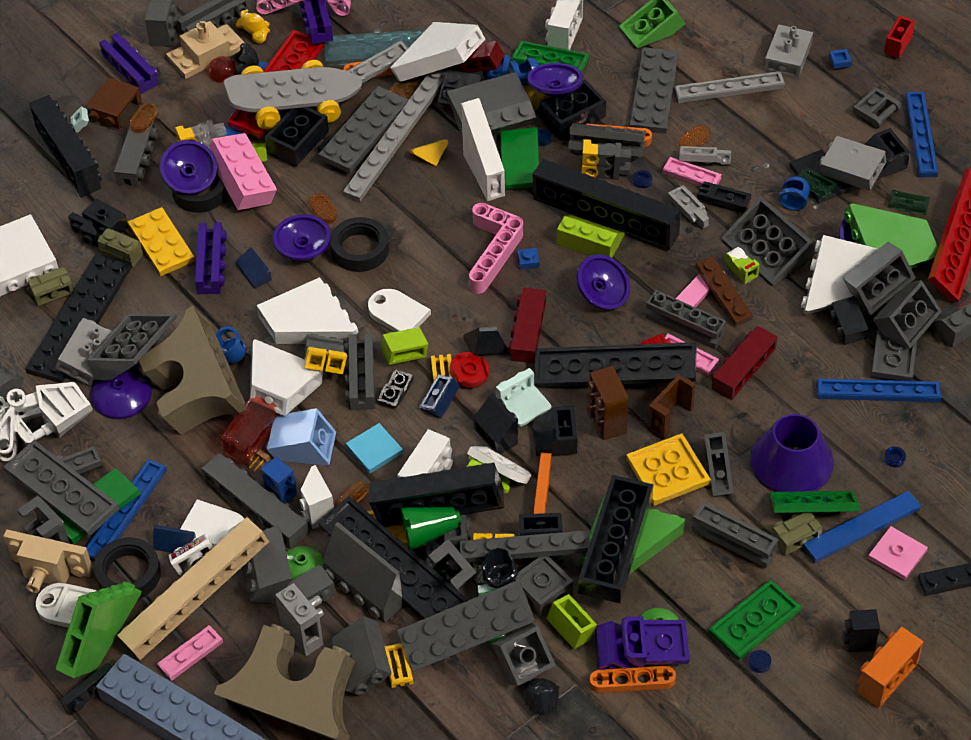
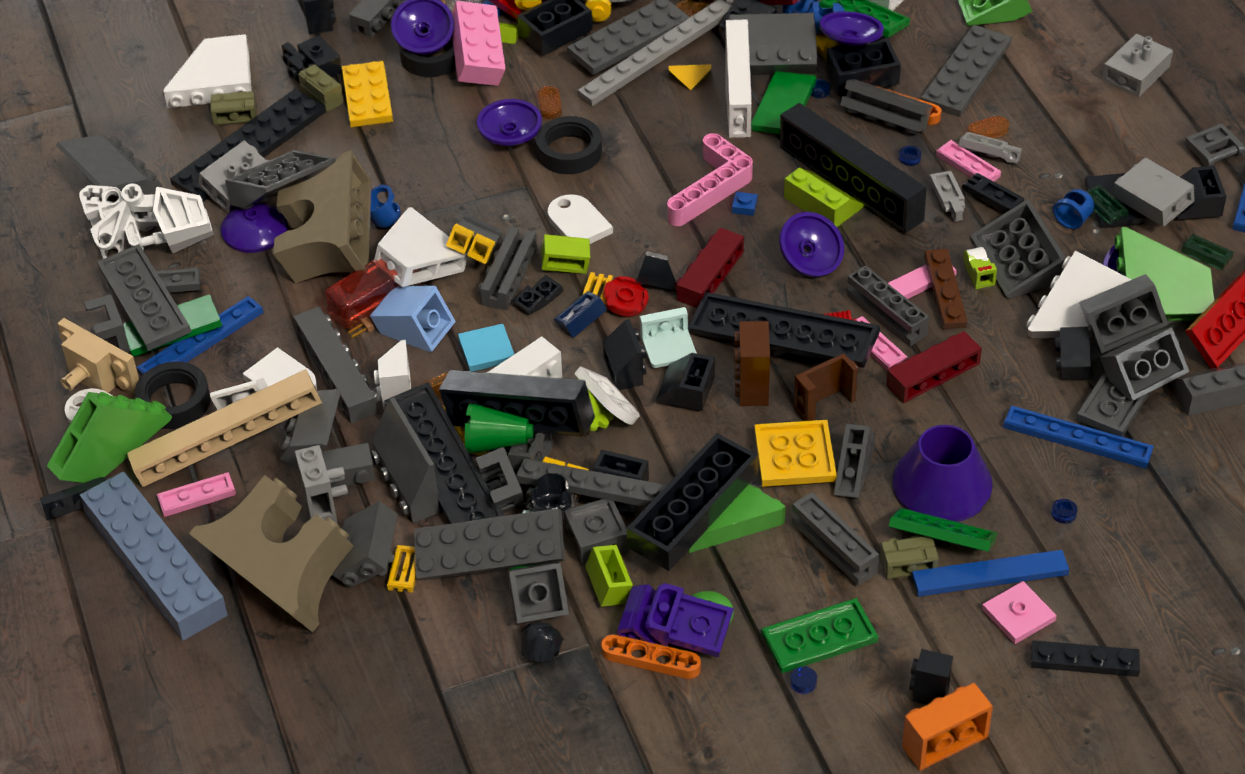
camera: 20 degrees right, 5 degrees down
dark blue slope [153,525,196,553] -> none
dark purple brick [195,222,227,294] -> none
dark blue slope [236,247,272,288] -> none
white slope [257,277,358,344] -> none
blue brick [261,457,297,503] -> none
bright green dish [286,546,323,581] -> none
orange beam [534,453,552,514] -> none
dark grey hips [582,139,631,180] -> none
light grey tile [674,71,785,103] -> none
blue plate [829,49,852,69] -> none

